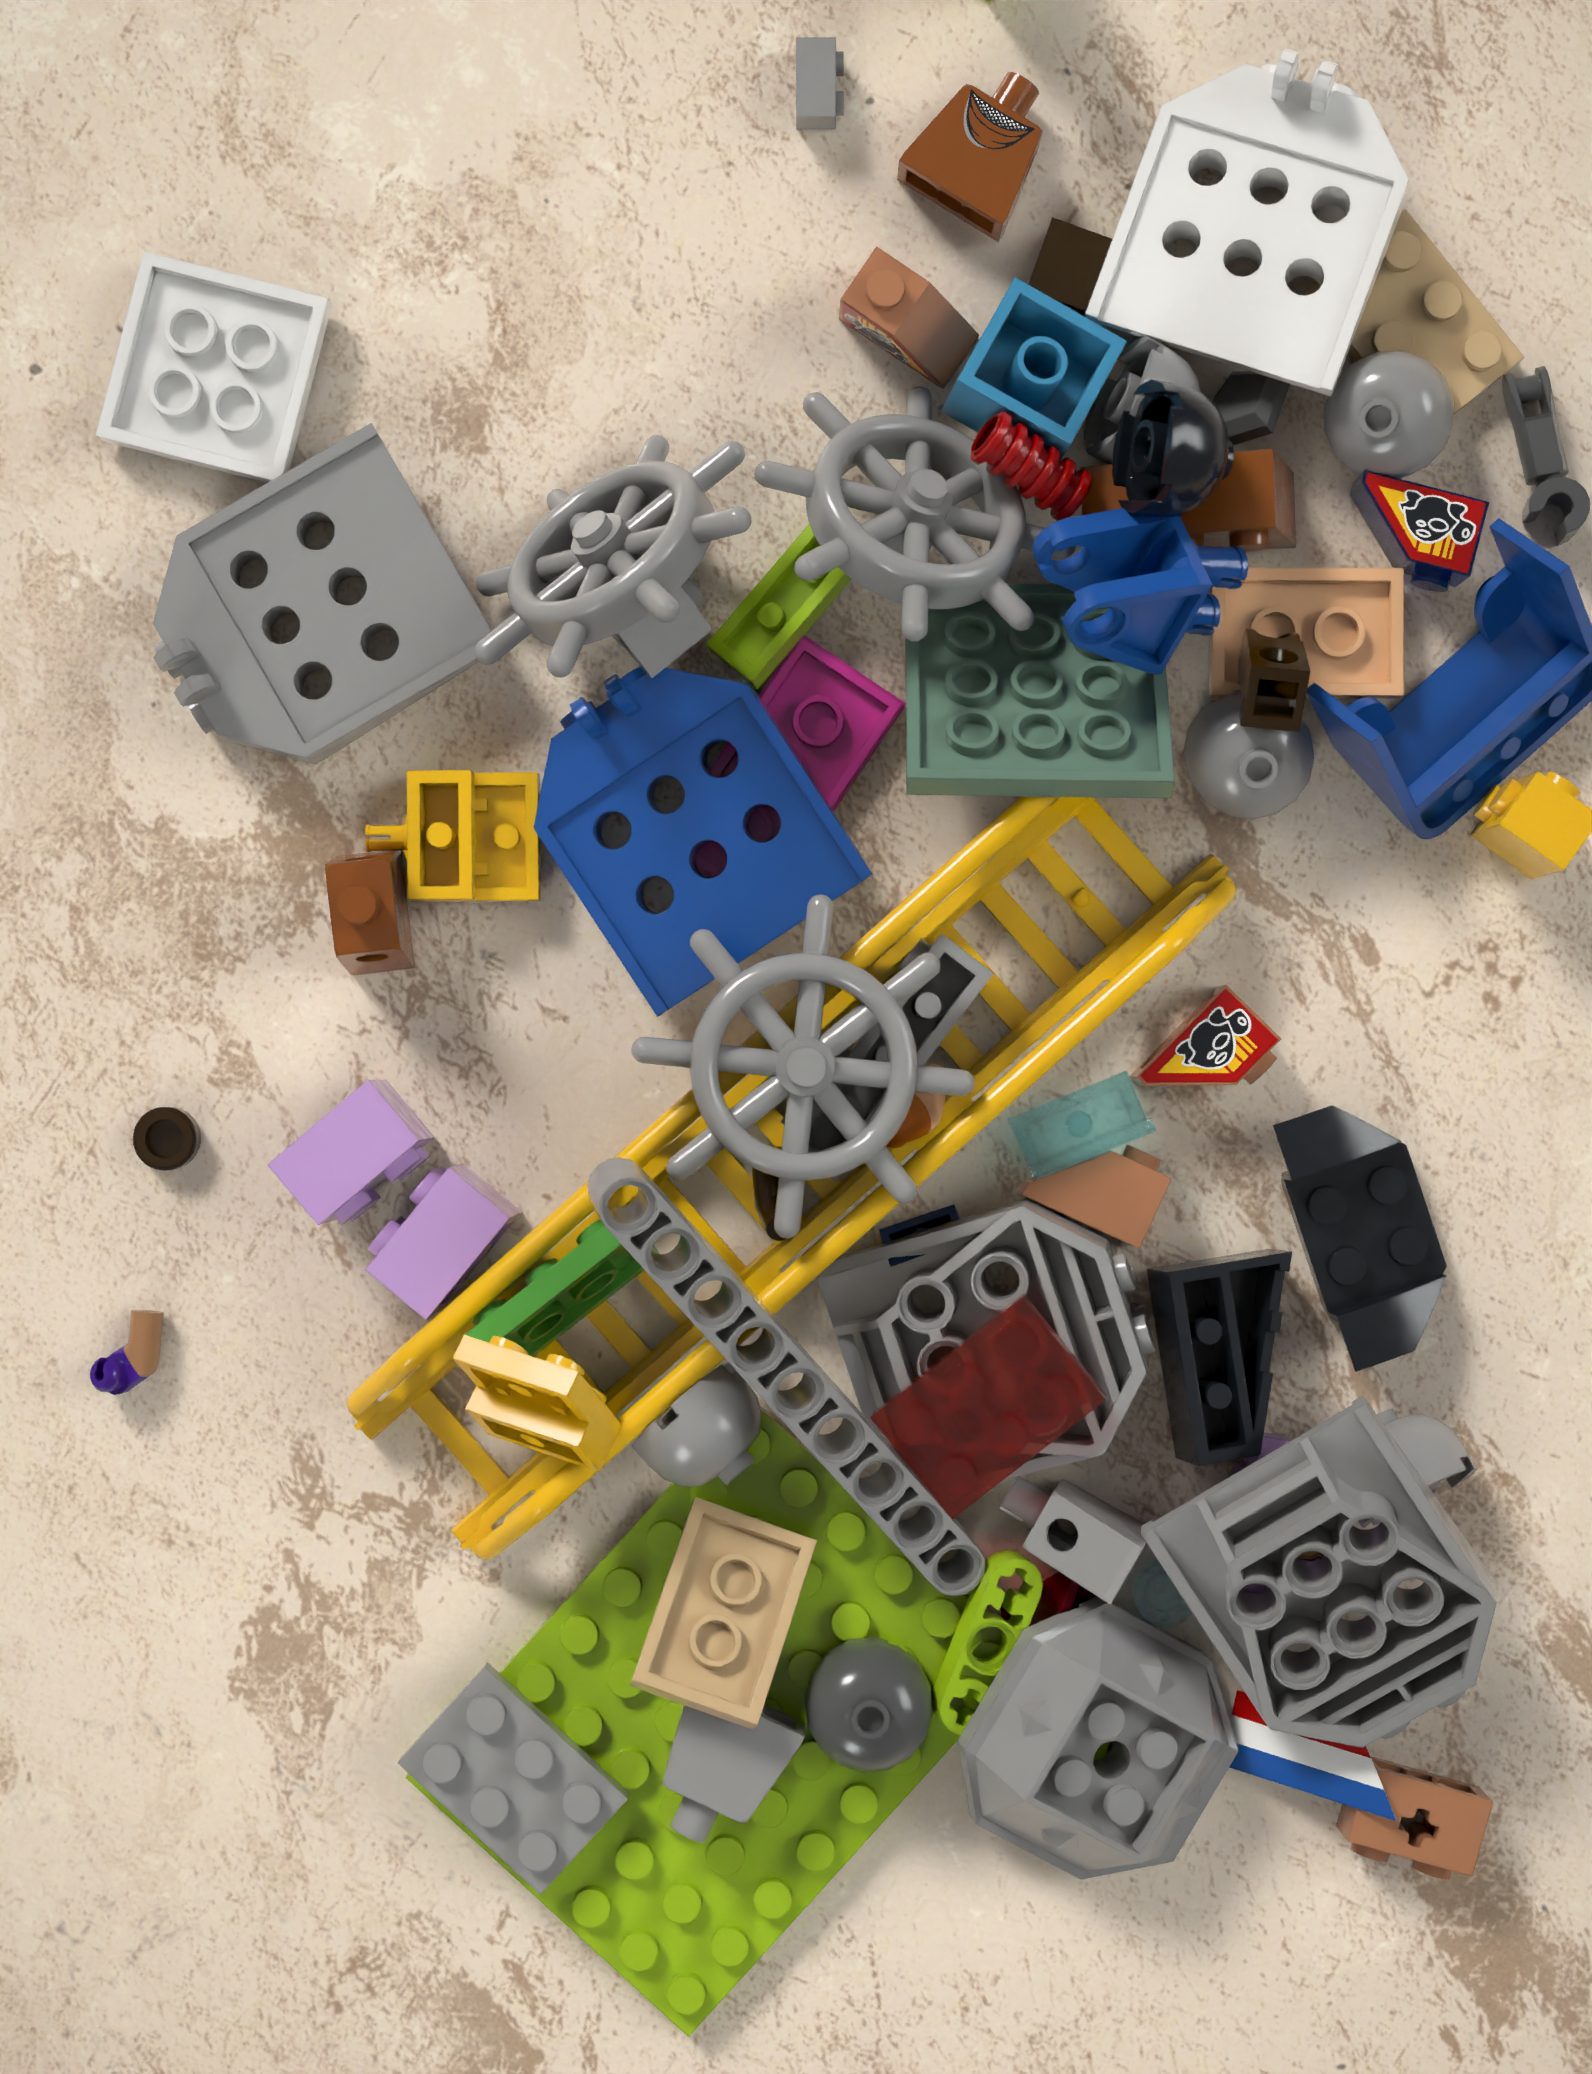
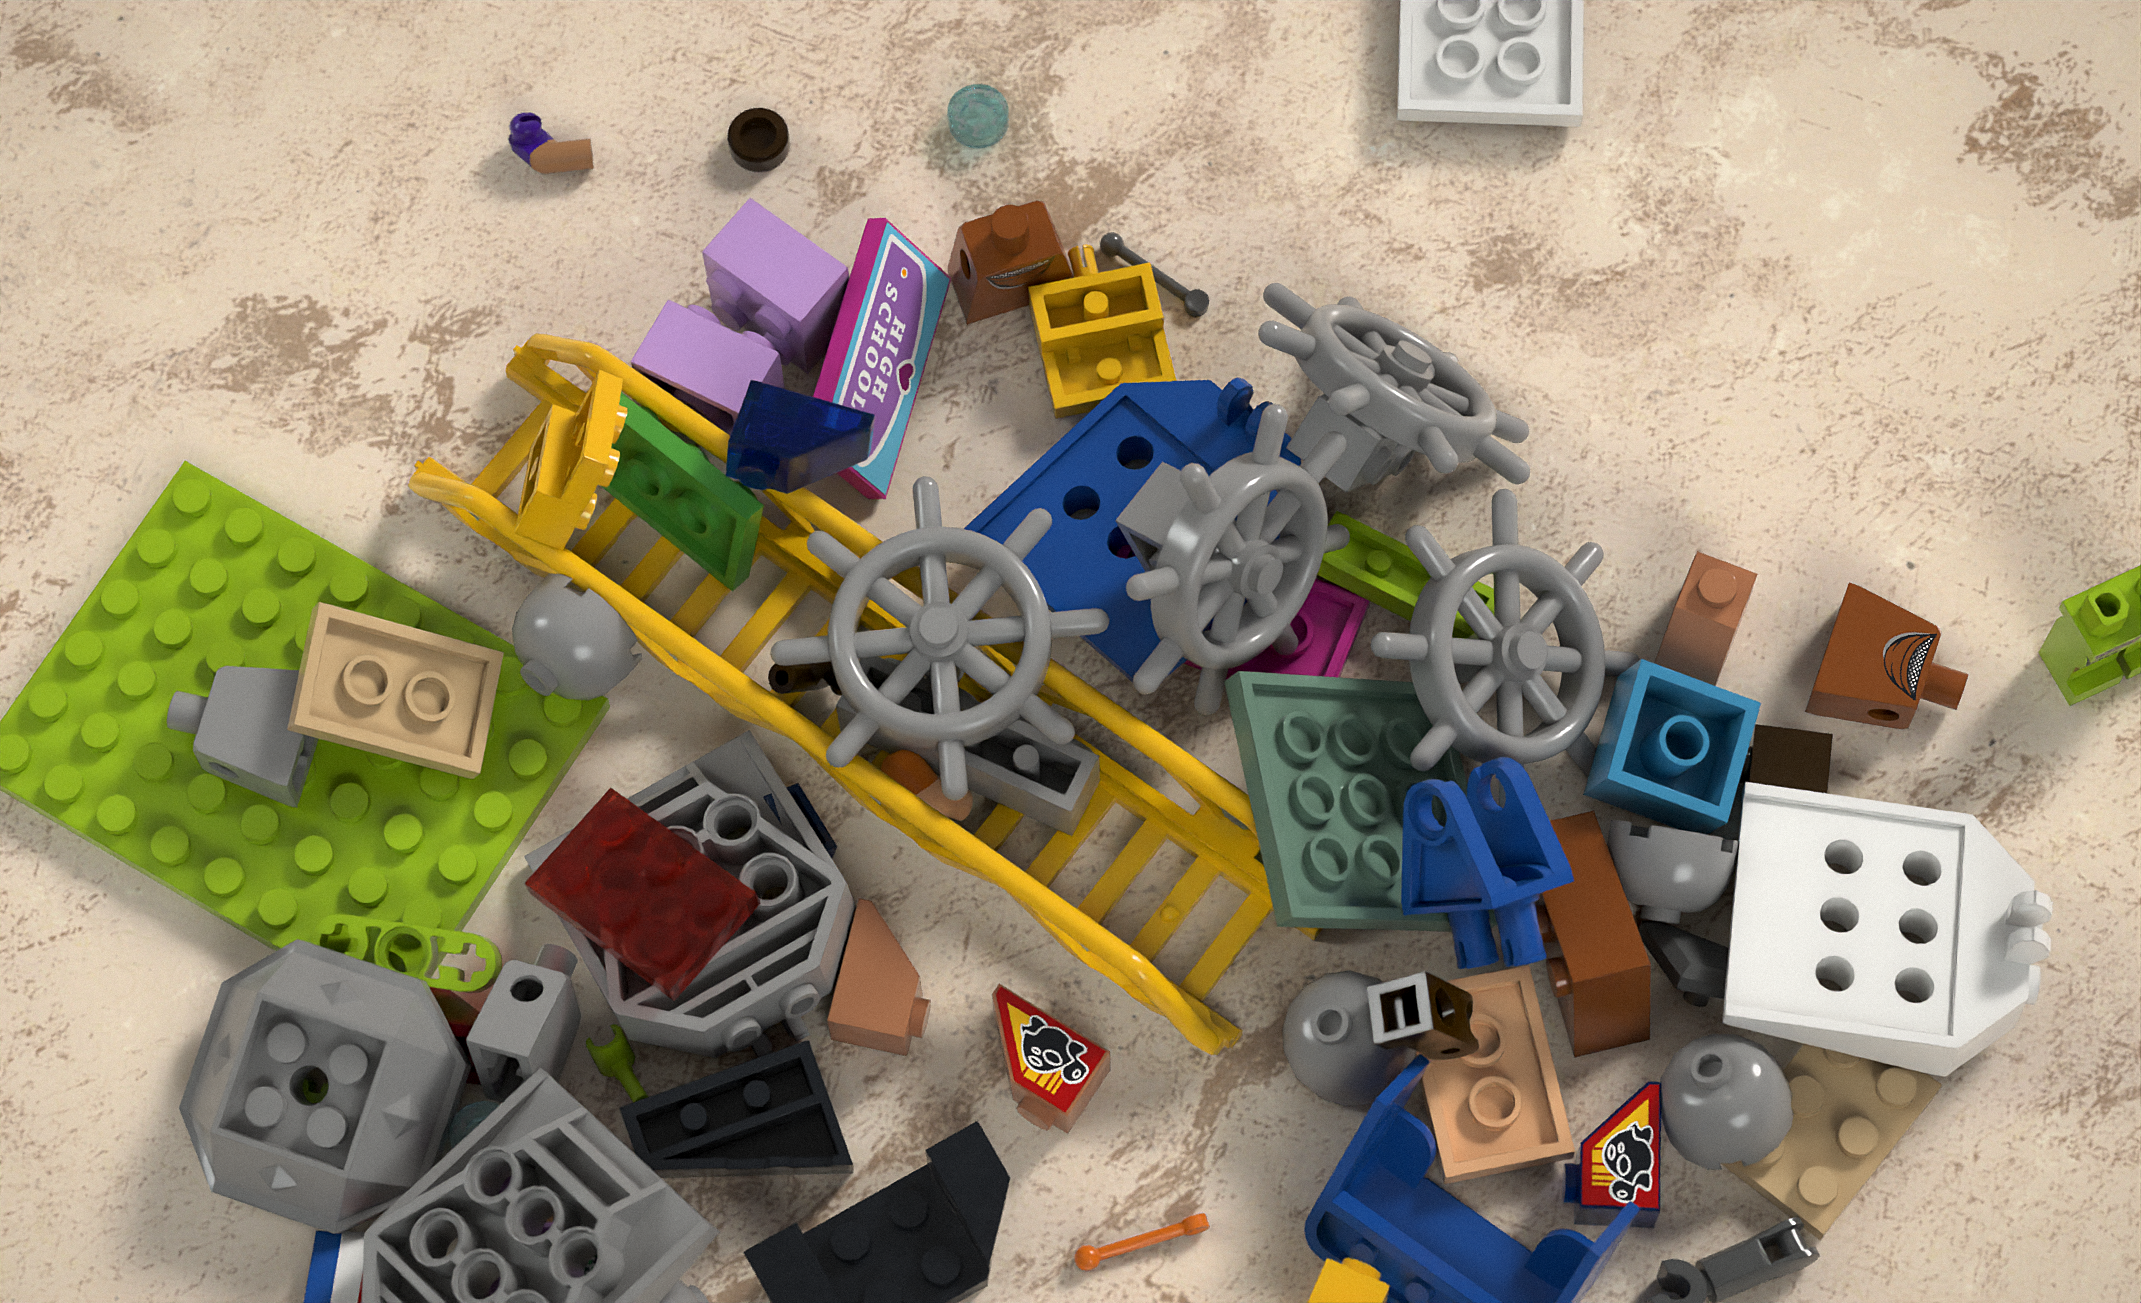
camera: 80 degrees right, 20 degrees down
light grey hinge [153,423,492,765] -> none
light grey plate [398,1662,629,1895] -> none
light grey beam [587,1157,985,1596] -> none
light grey piece [796,37,844,129] -> none
dark grey cylinder [805,1637,934,1772] -> none
red piece [970,411,1092,521] -> none
clear light blue panel [1007,1071,1156,1179] -> none
black cylinder [1112,379,1234,517] -> none
none -> lime hand [585,1024,649,1102]
none -> clear blue slope [726,380,875,494]
none -> tile [802,218,952,499]
none -> clear light blue tile [947,84,1009,148]
none -> orange hinge [1074,1213,1210,1271]
none -> dark grey hinge [1100,232,1209,317]
none -> light grey piece [1115,404,1350,715]

